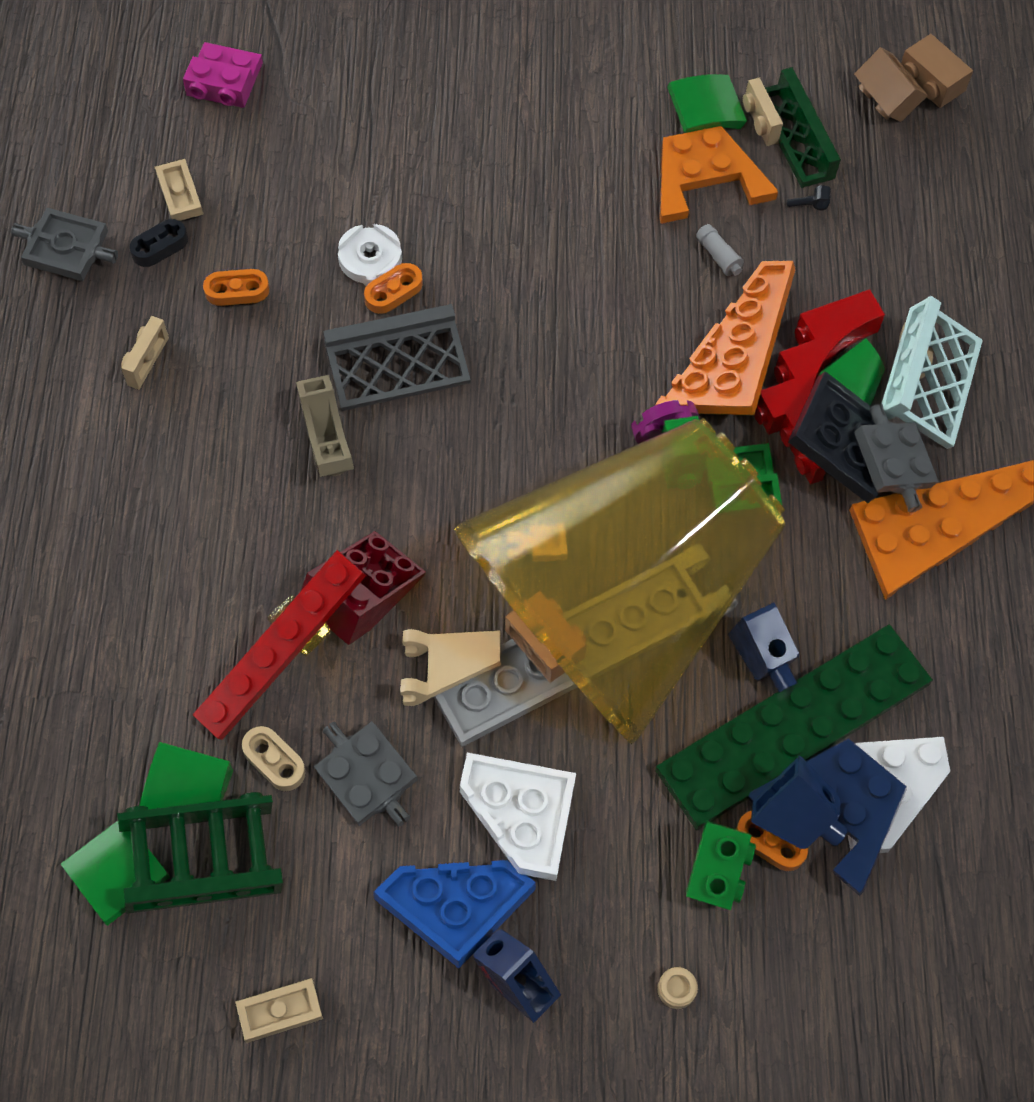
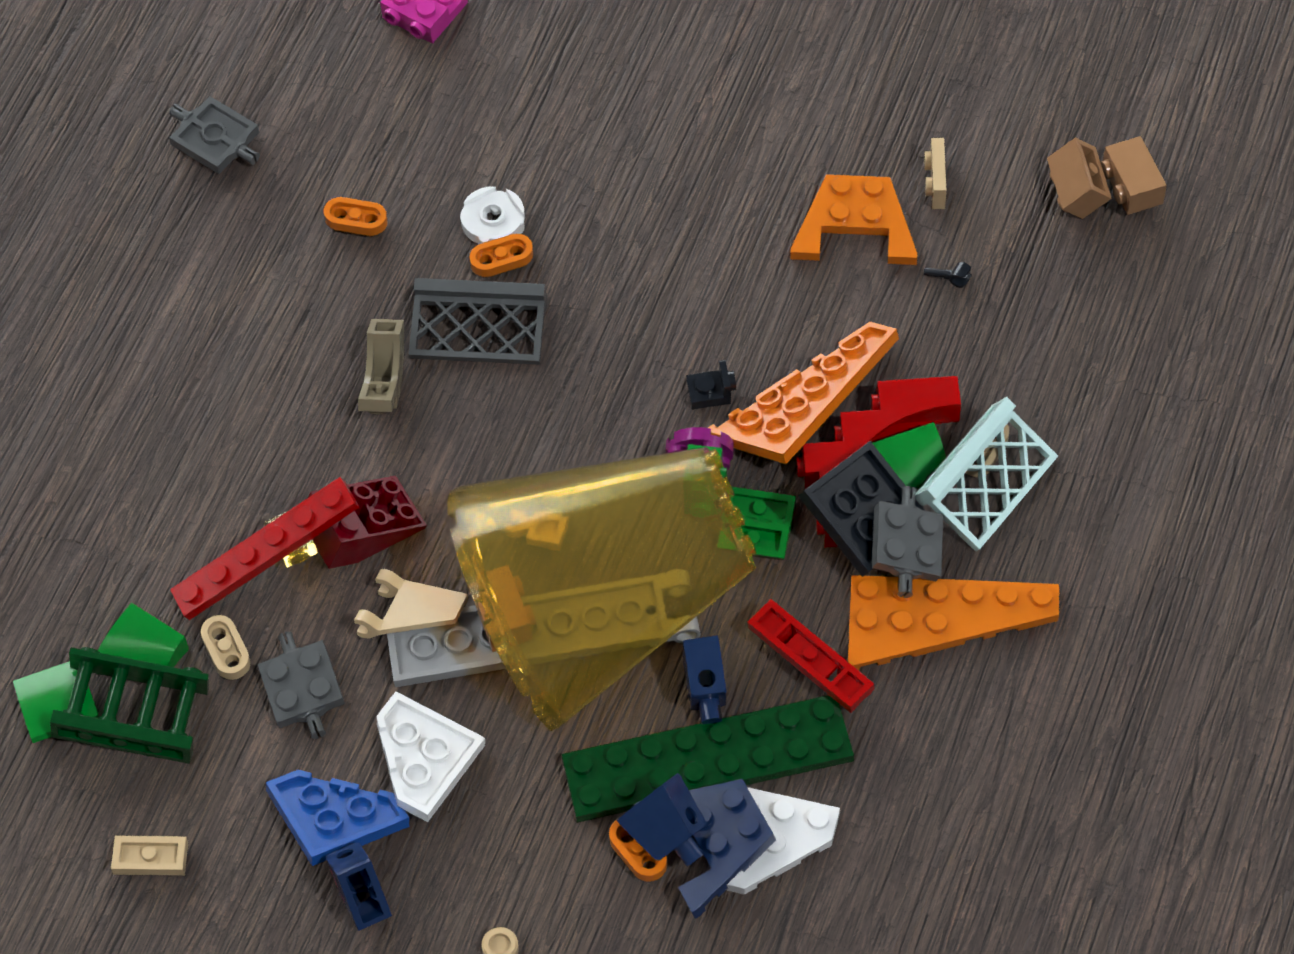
camera: 25 degrees right, 5 degrees down
tan plate [121,316,169,390] -> none
black beam [130,219,188,267] -> none
tan plate [155,159,203,221] -> none
green slope [667,74,747,133] -> none
green brick [685,820,756,910] -> none
light grey piece [696,224,744,276] -> none
dark green fence [765,67,841,188] -> none
none -> black bracket [686,360,736,410]
none -> red hinge [747,599,875,713]

